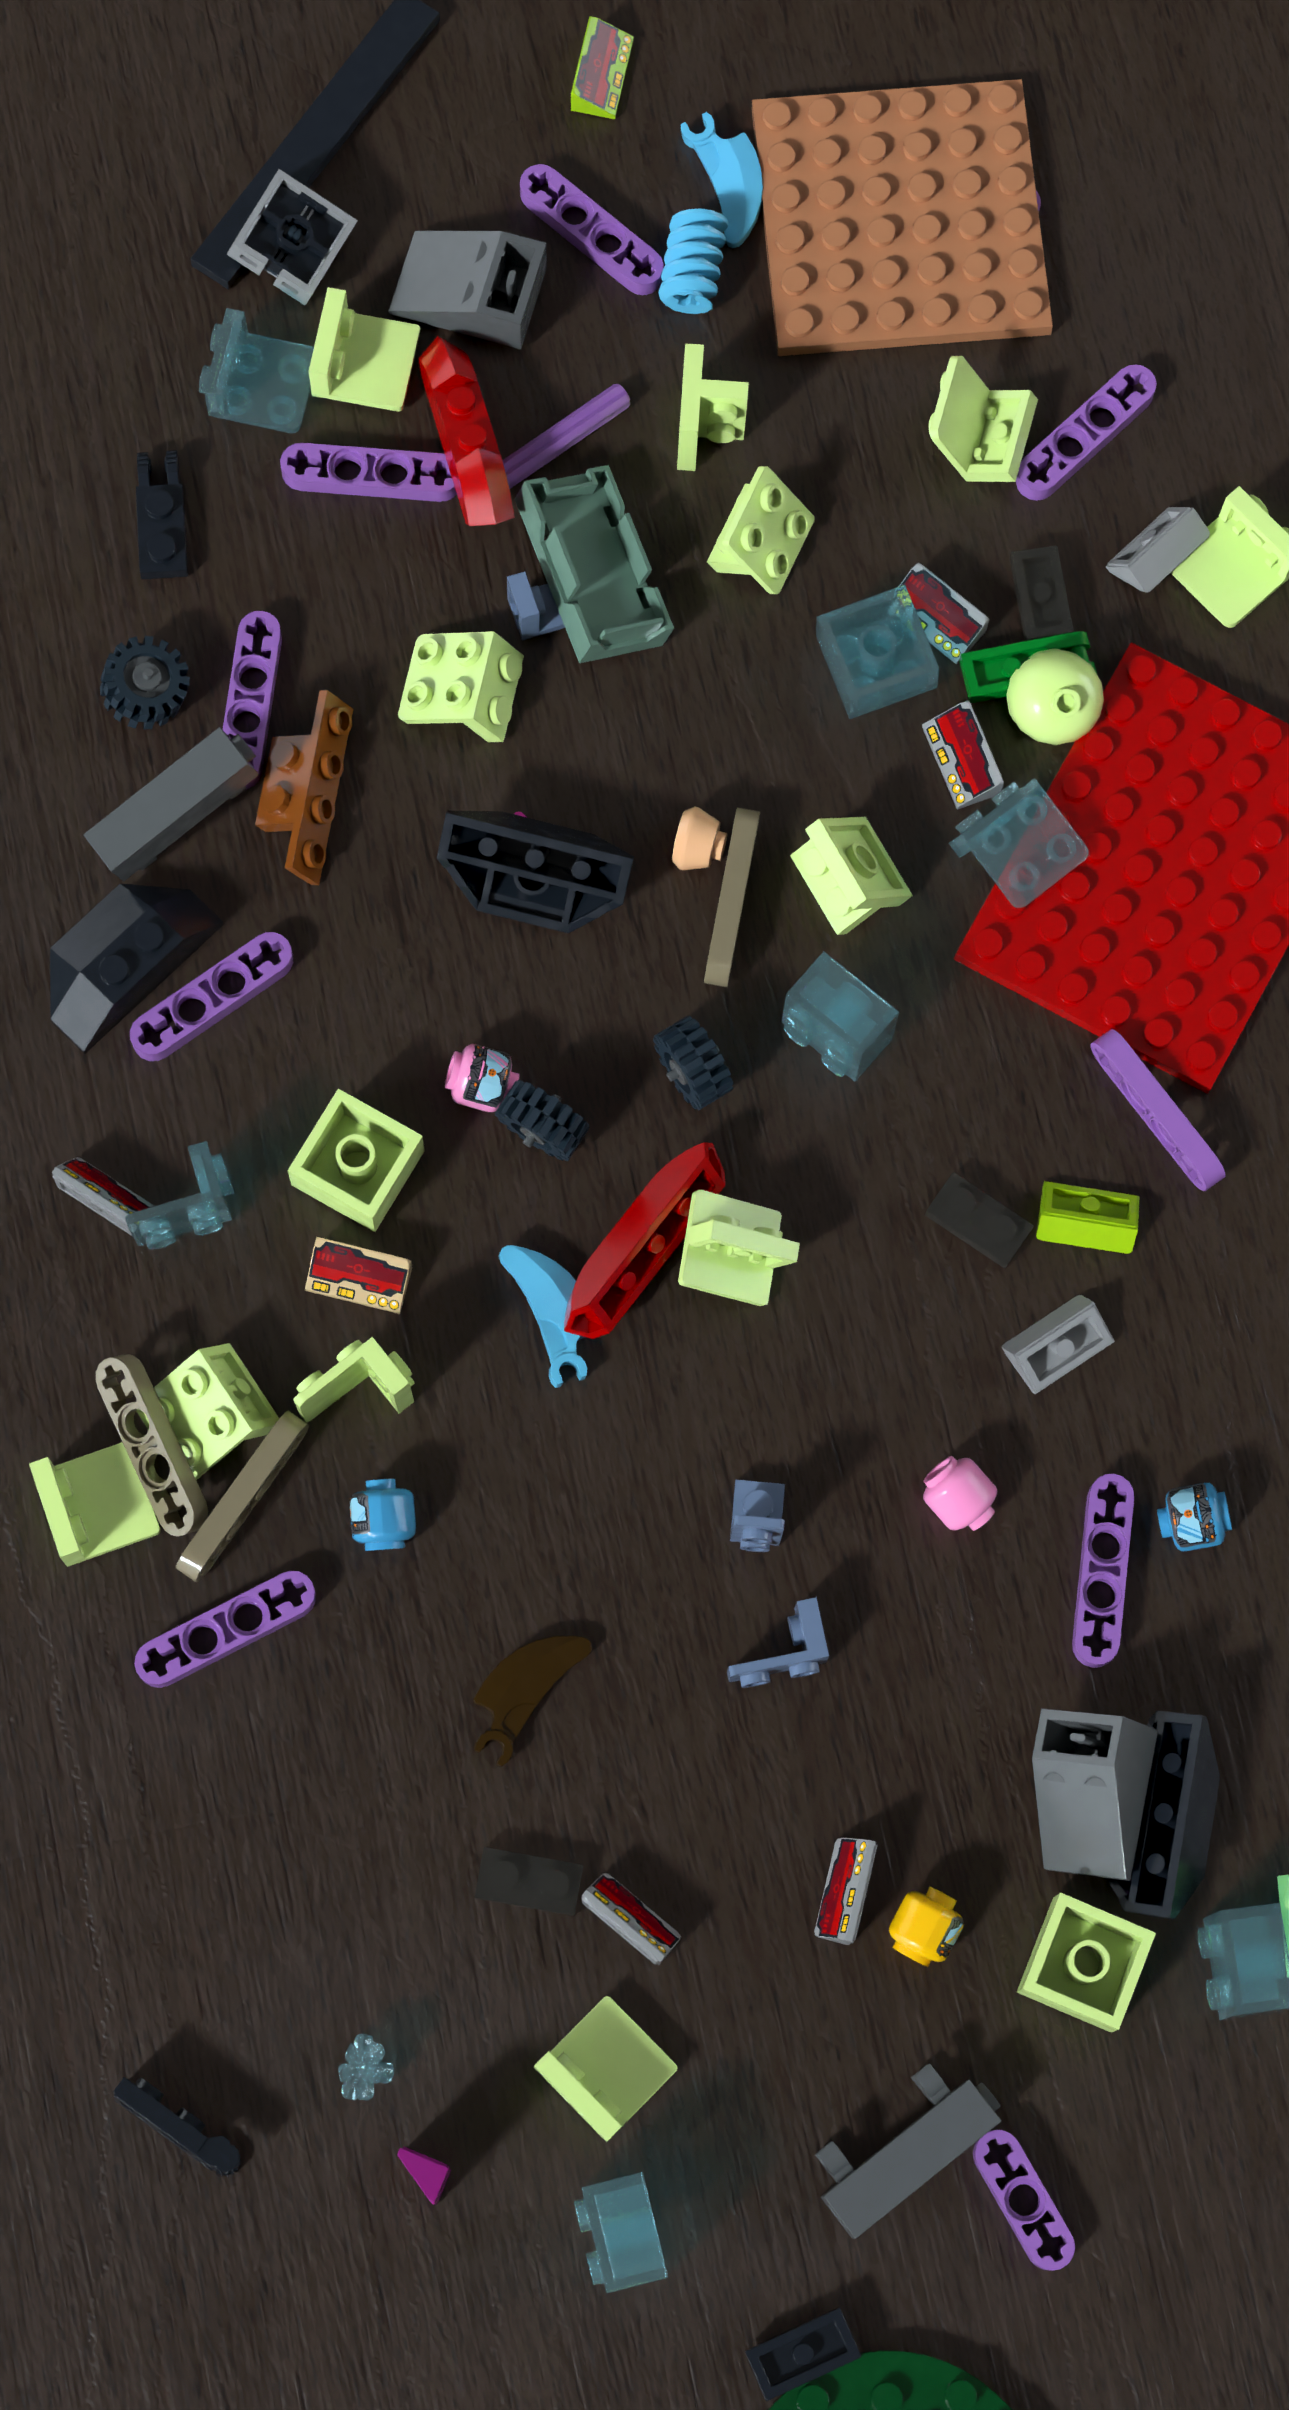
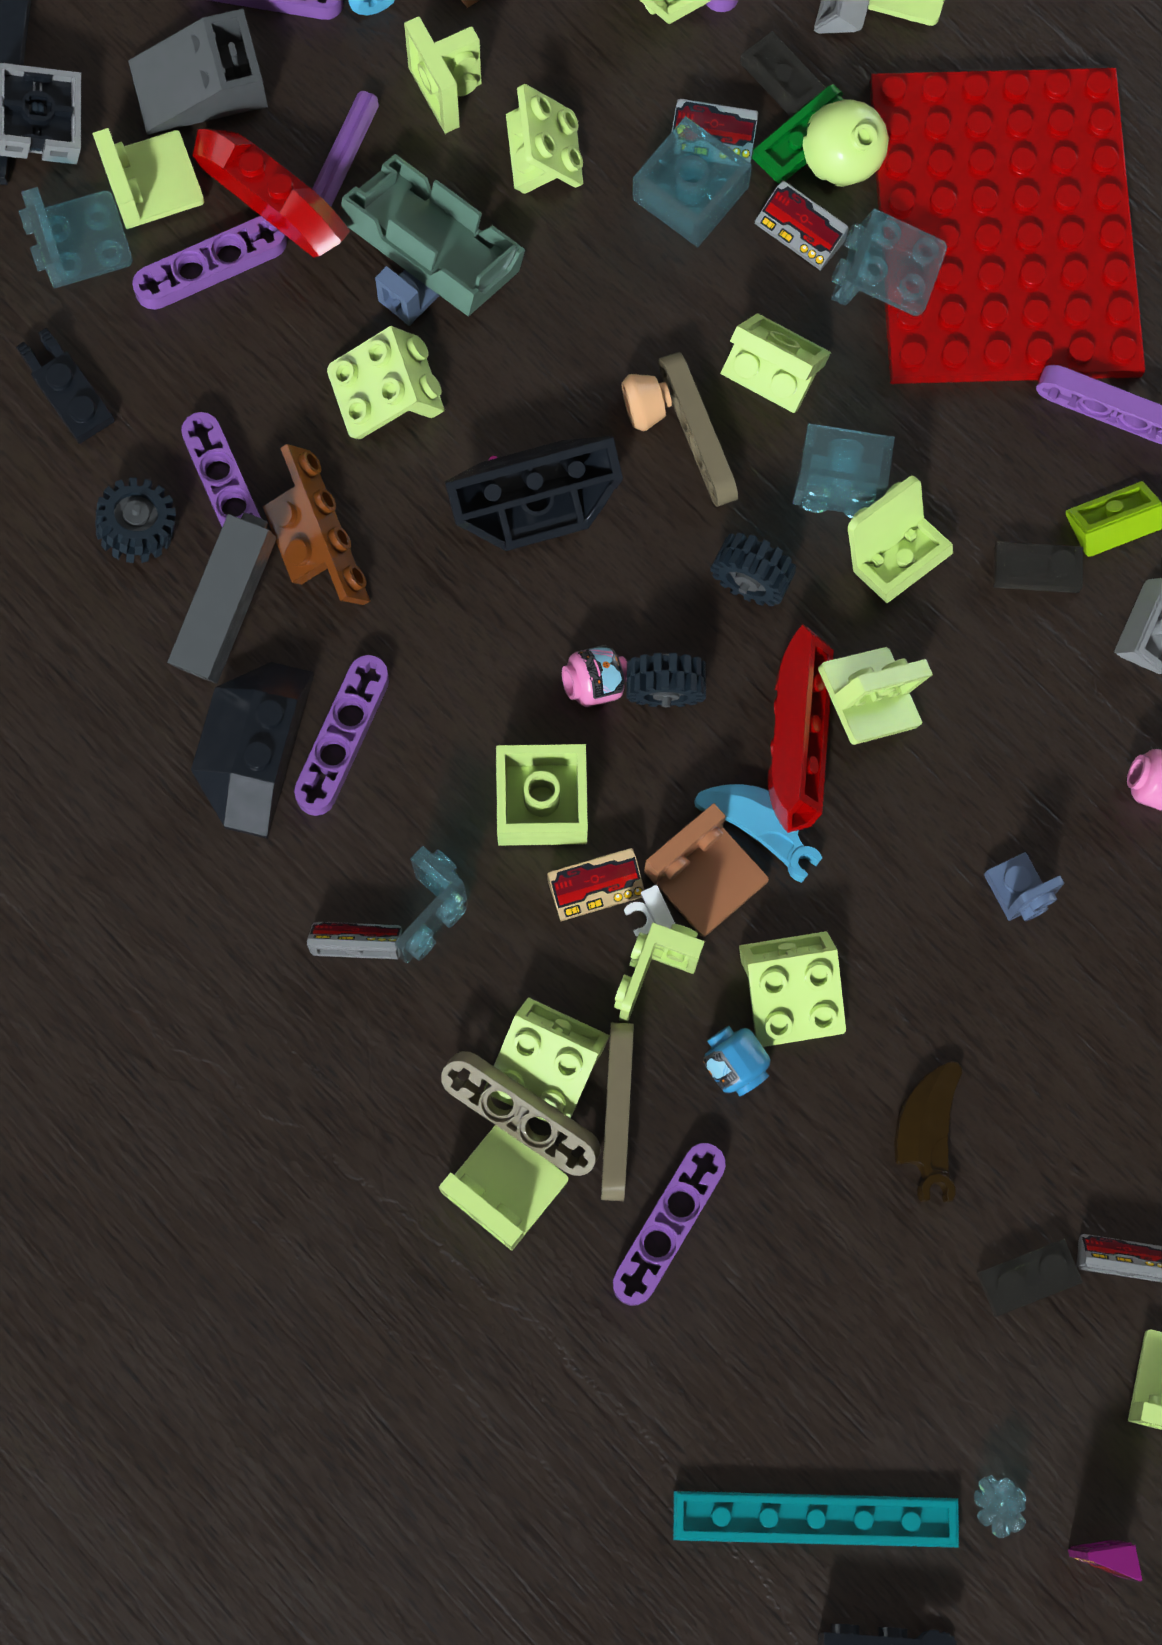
camera: 30 degrees left, 0 degrees up
sand blue bracket [727,1597,829,1688] -> none
none -> white tile [624,885,675,937]
none -> nougat bracket [644,803,769,937]
none -> teal tile [673,1491,959,1548]
none -> yellowish green bracket [739,931,846,1047]
none -> yellowish green bracket [848,476,953,603]

